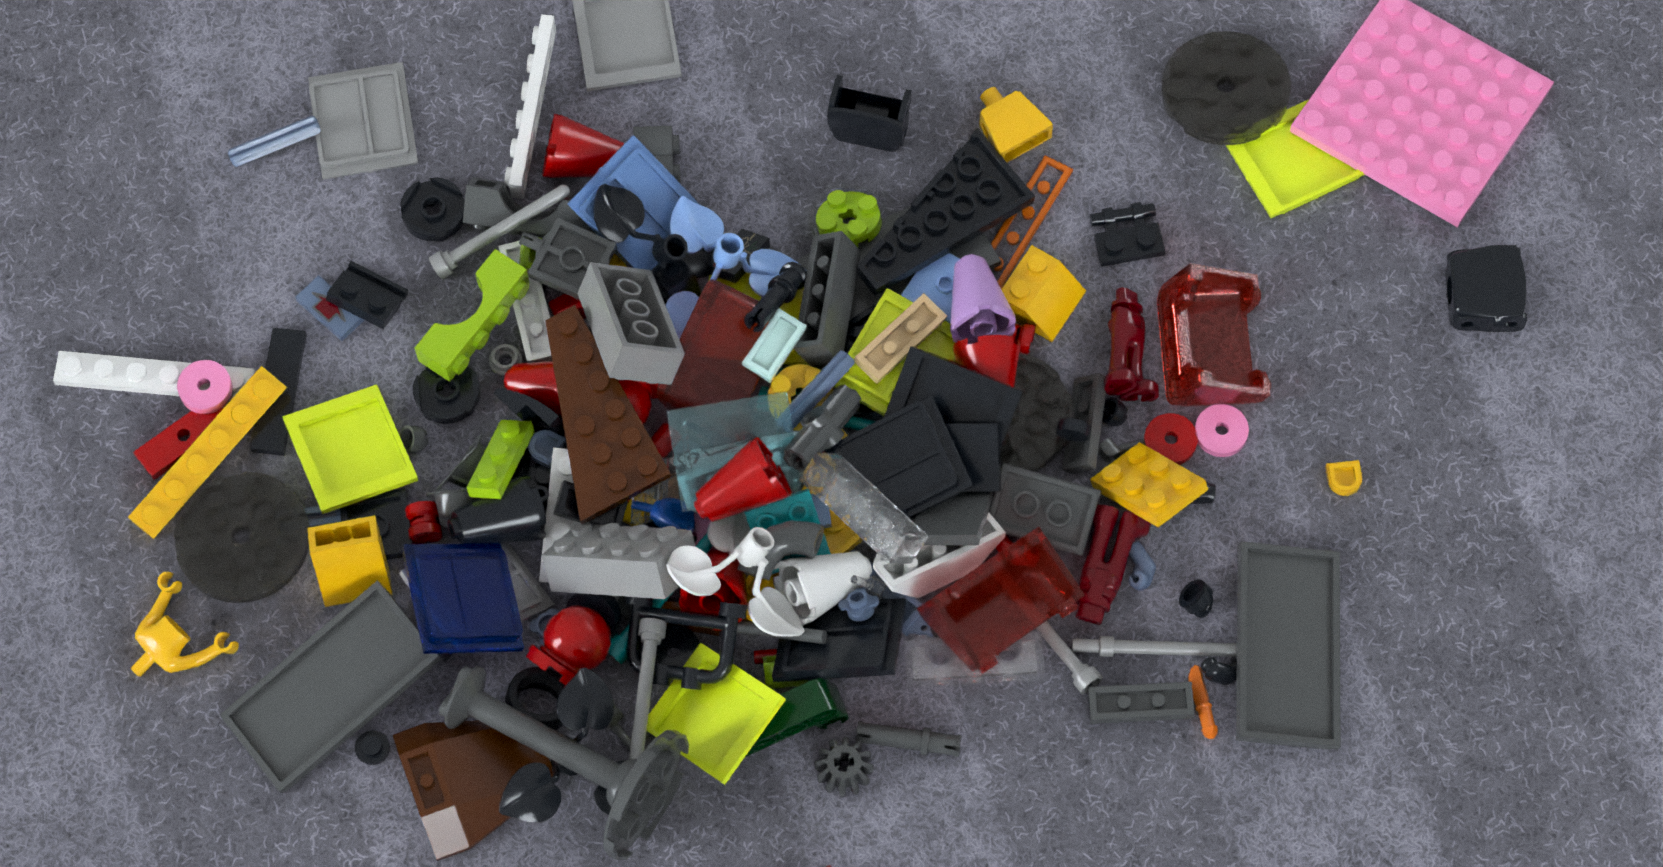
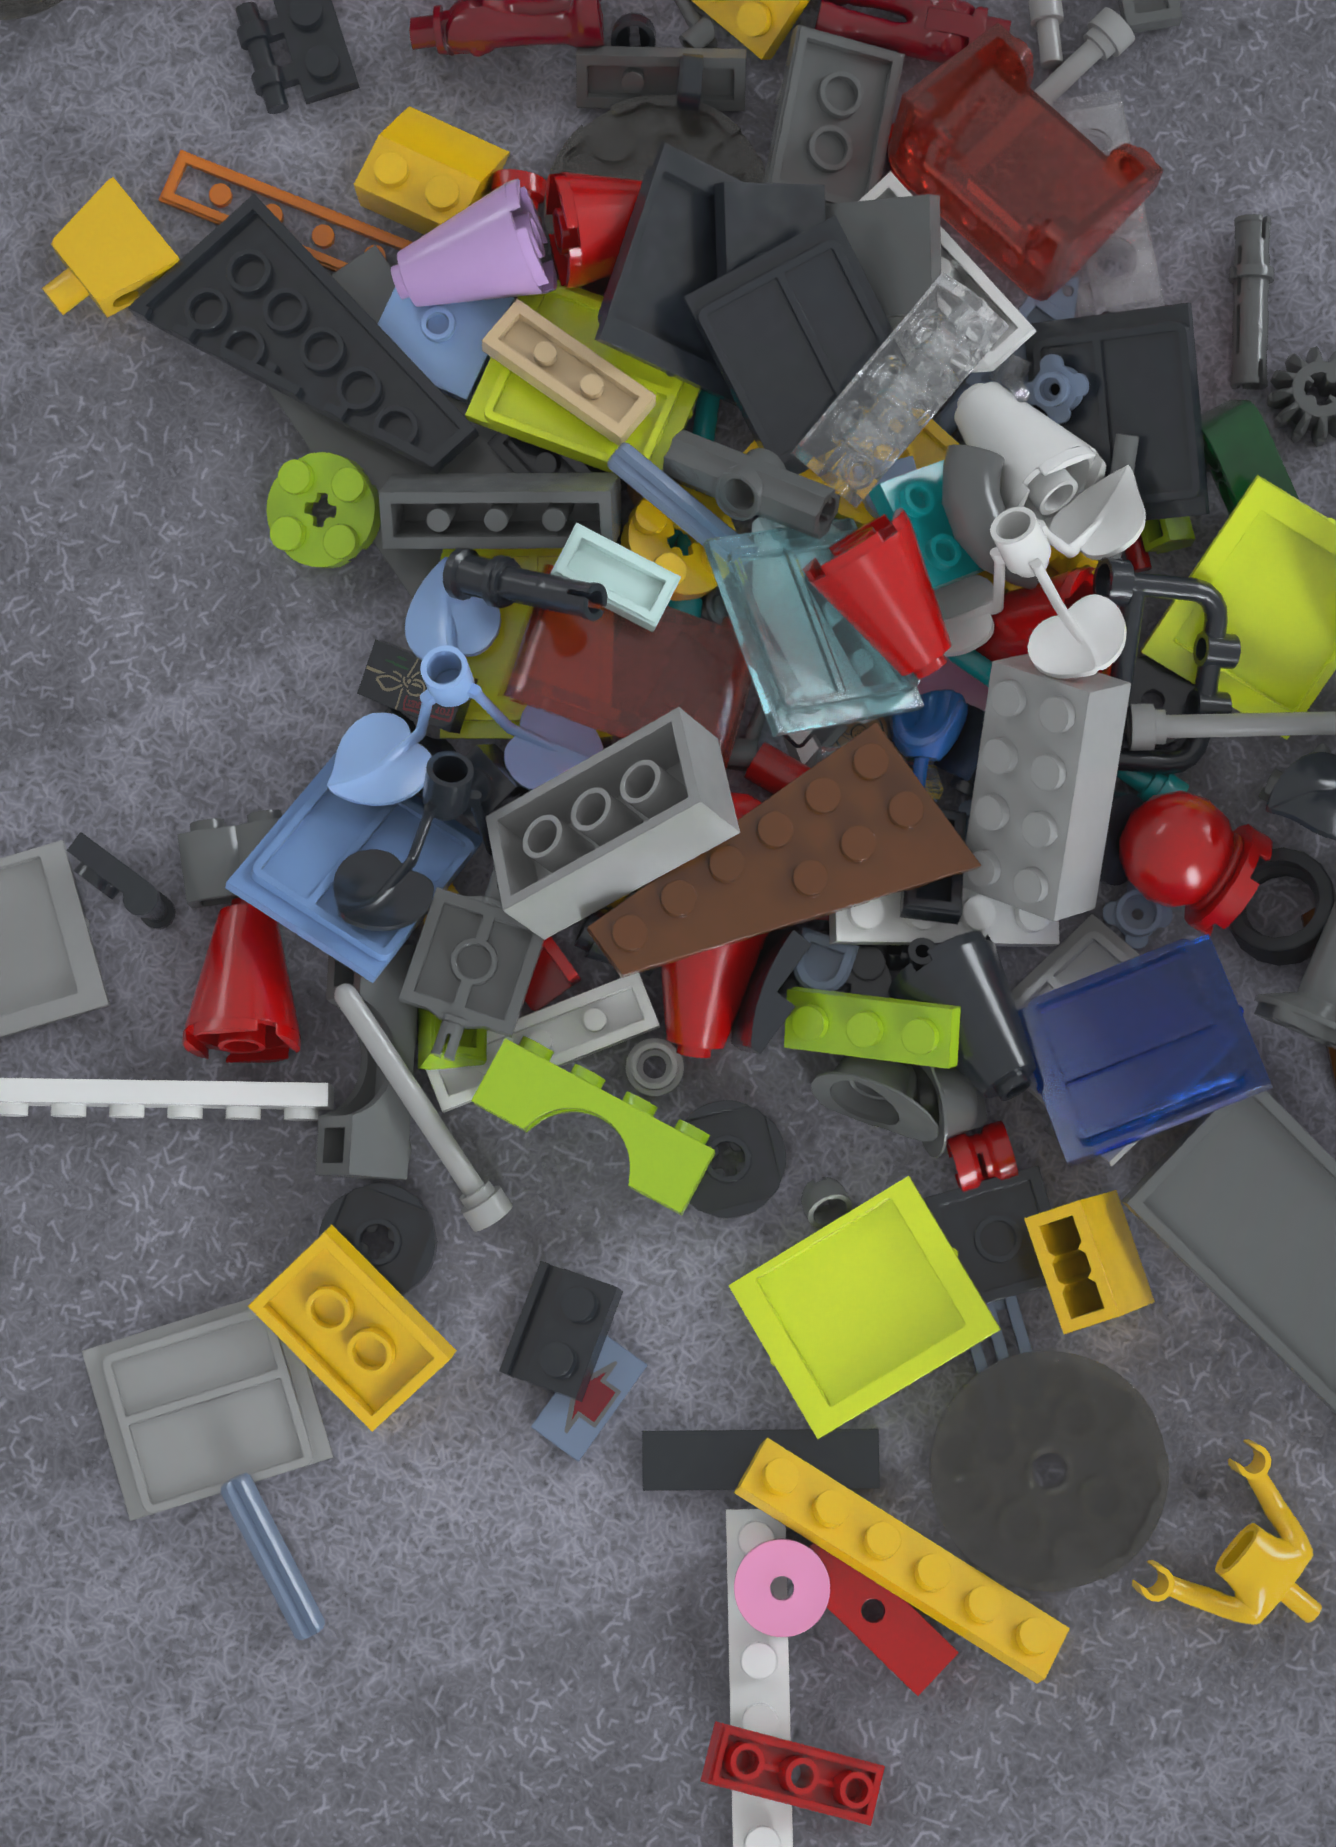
camera: 90 degrees left, 15 degrees up
black piece [827,75,912,152] -> none
none -> black plate [66,832,176,930]
none -> yellow plate [248,1224,457,1432]
none -> red tile [700,1721,885,1826]

